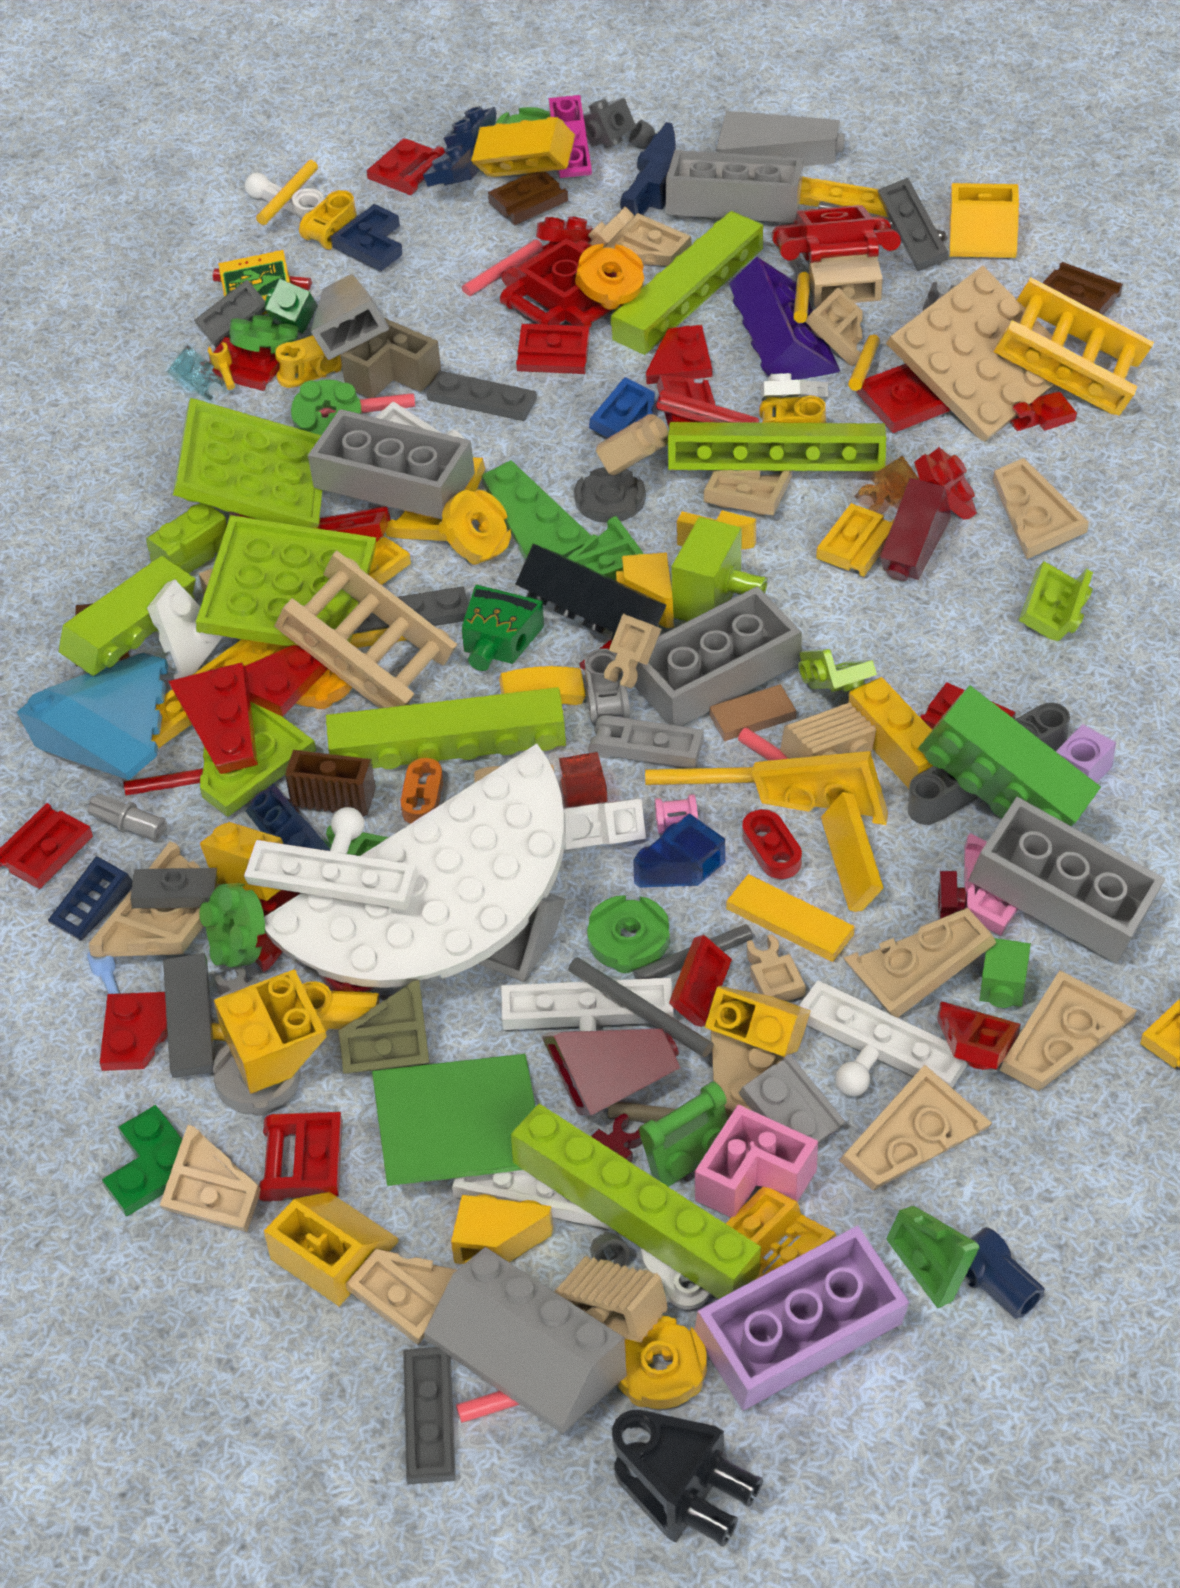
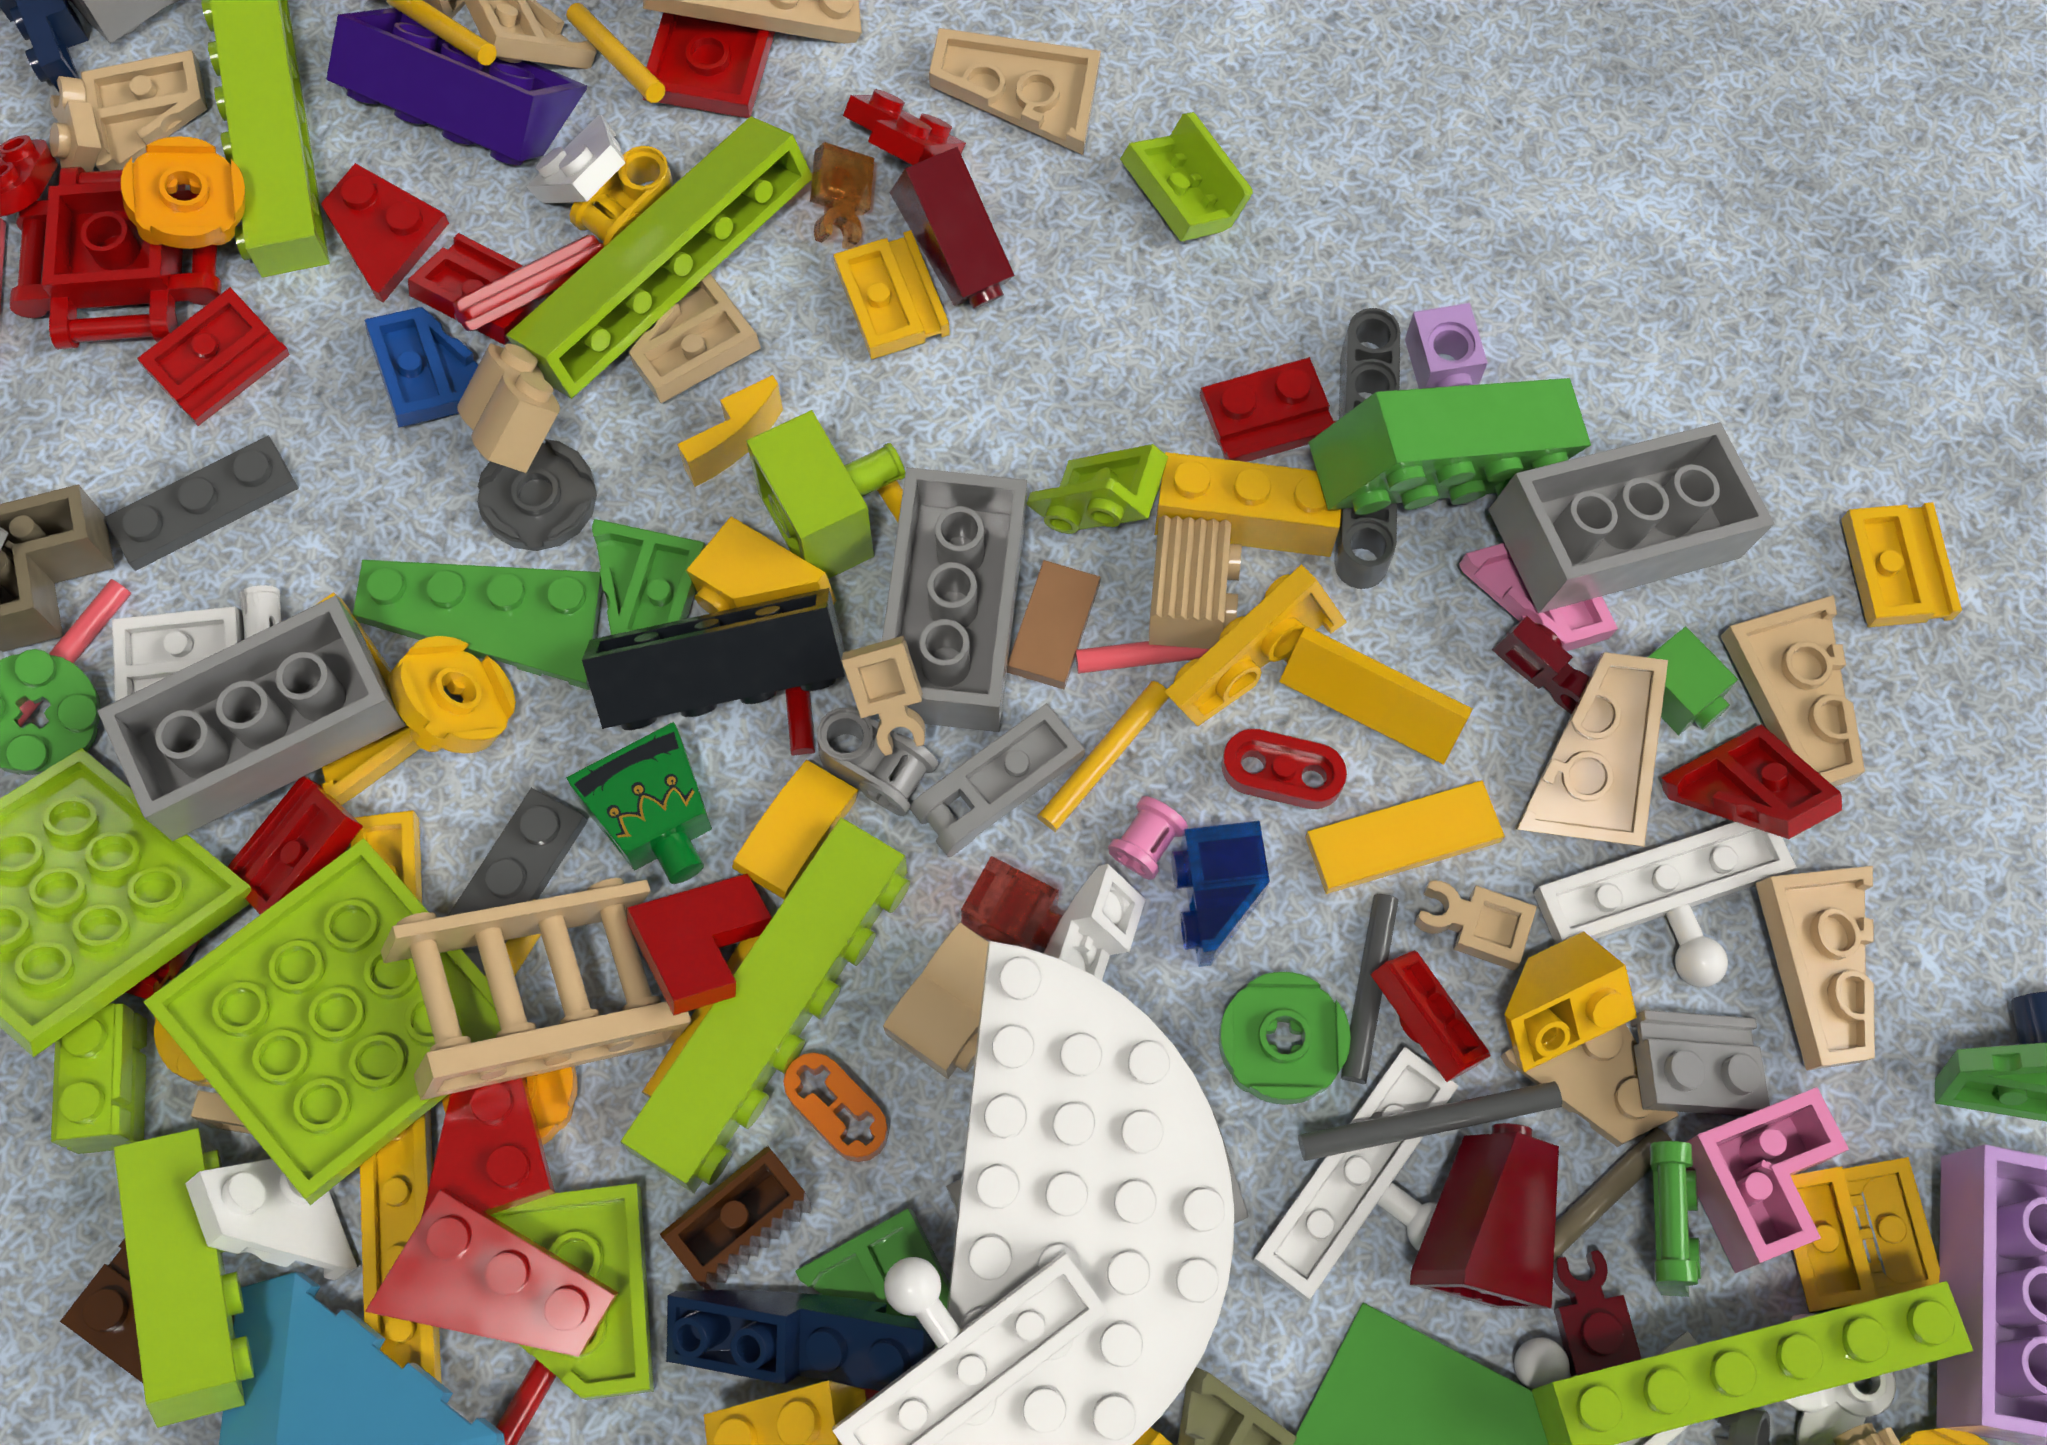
camera: 55 degrees left, 20 degrees up
none -> red tile [627,873,772,1016]

